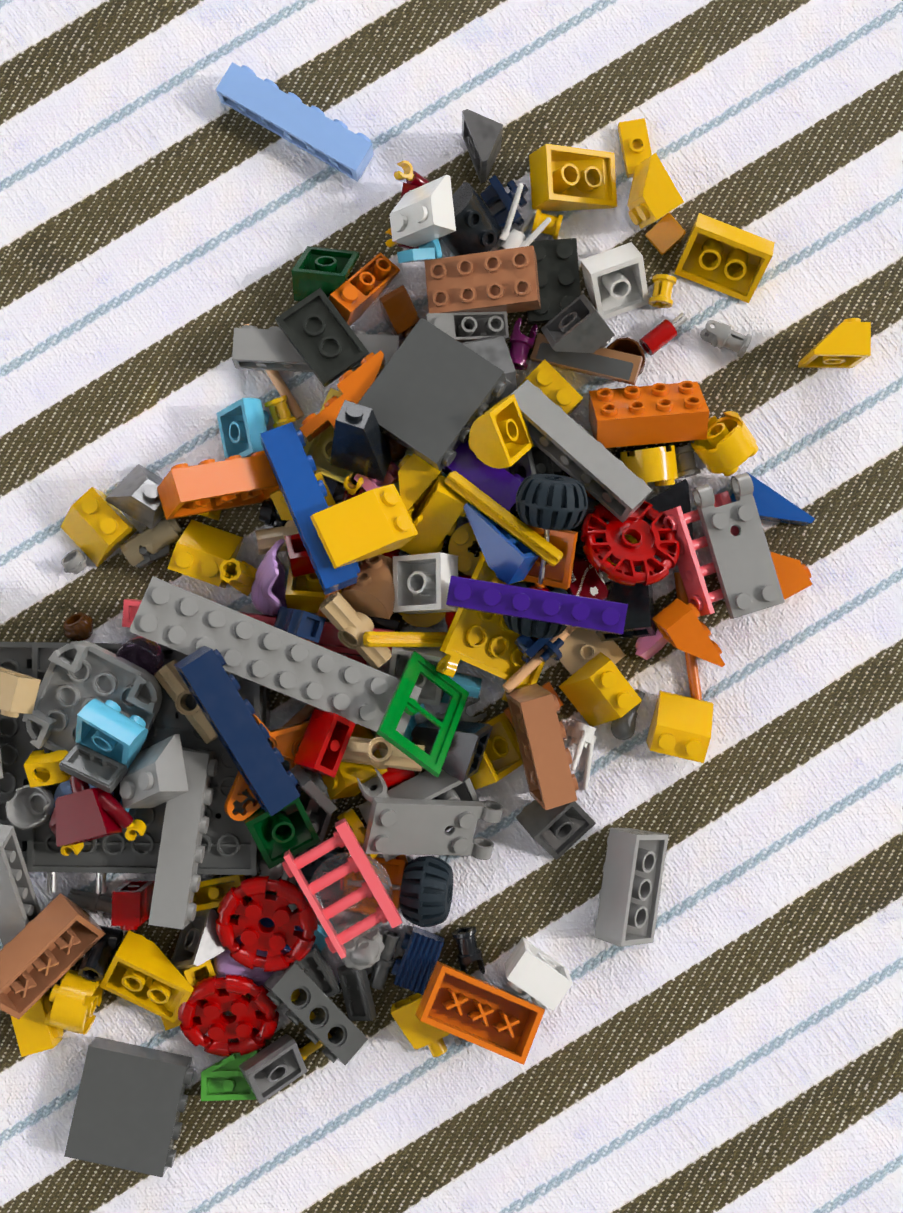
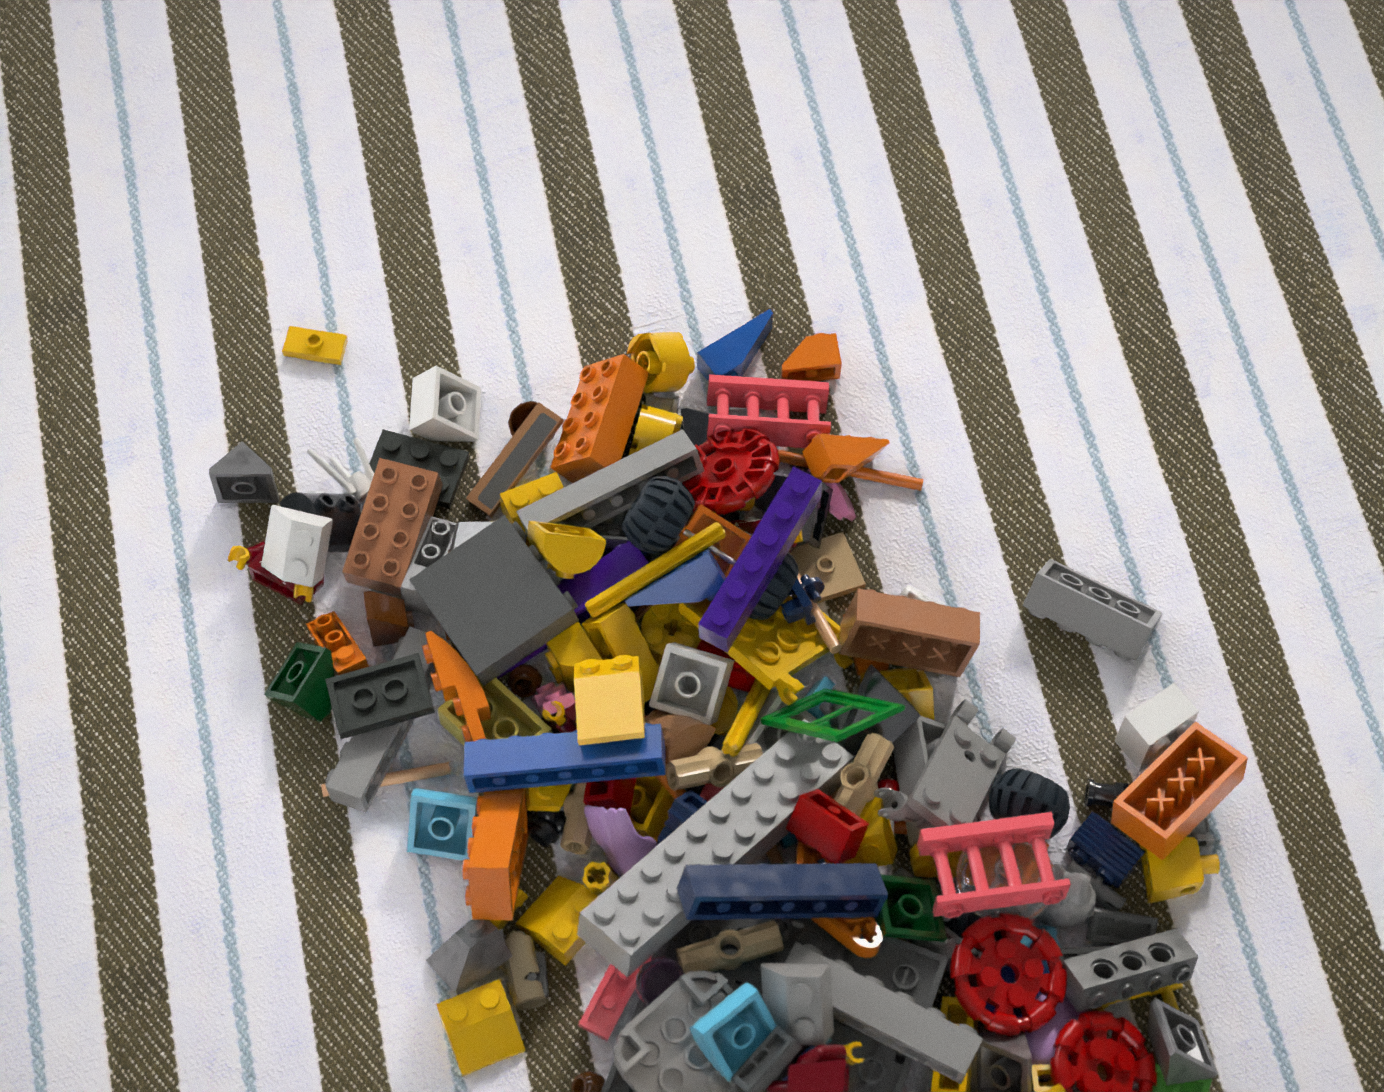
camera: 70 degrees left, 25 degrees down
light grey plate [61,549,87,574] -> none
light blue brick [216,62,374,182] -> none
yellow bush [264,395,297,428] -> none
dark grey plate [291,764,337,815] -> none
black slope [330,400,392,482] -> none
medium azure tile [397,239,442,263] -> none
dark blue hips [480,175,528,230] -> none
magenta piece [509,318,537,370] -> none
flat silver slope [515,800,596,860] -> none
yellow slope [529,144,617,212] -> none
yellow bush [531,209,563,239] -> none
flat silver slope [541,294,615,353] -> none
yellow slope [559,652,642,727] -> none
dark grey piece [611,689,645,740] -> none
yellow slope [627,153,684,229] -> none
red piece [639,313,687,356] -> none
light orange slope [645,213,686,256] -> none
yellow slope [646,690,714,763] -> none
yellow bush [648,274,677,308] -> none
yellow slope [674,213,775,303] -> none
light grey hinge [692,473,785,619] -> none
light grey piece [700,320,752,358] -> none
yellow slope [798,318,871,368] -> none

